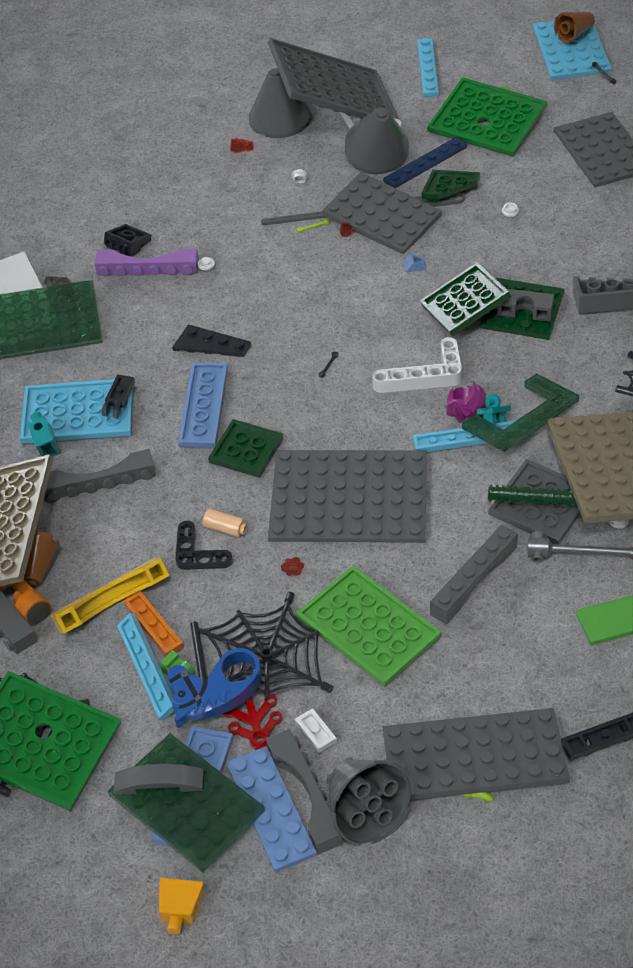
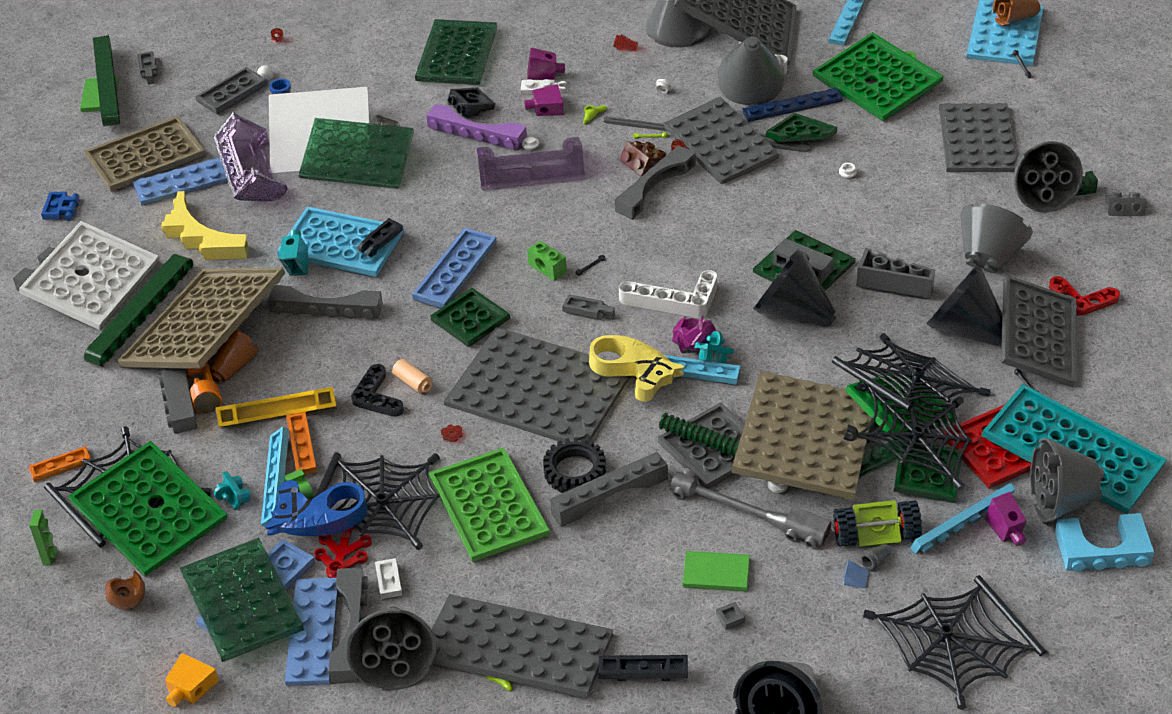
camera: 20 degrees right, 5 degrees down
dark grey slope [114,764,204,794] -> none
black wing [172,324,251,357] -> none
medium blue slope [404,253,426,272] -> none
plate [420,262,511,336] -> none
clear green plate [462,373,579,452] -> none
none -> dark orange piece [105,571,146,610]
none -> teal hips [214,471,251,510]
none -> clear green plate [415,19,497,85]
none -> clear purple windscreen [476,137,585,190]
none -> white plate [521,79,566,94]
none -> magenta torso [524,84,564,116]
none -> magenta torso [527,48,565,80]
none -> bright green brick [527,241,567,281]
none -> black tyre [543,438,606,493]
none -> dark grey hinge [562,294,615,320]
none -> lime animal [583,104,607,125]
none -> light yellow animal [589,335,684,402]
none -> dark grey arch [615,146,696,220]
none -> reddish brown bracket [619,140,666,176]
none -> black cone [753,248,836,327]

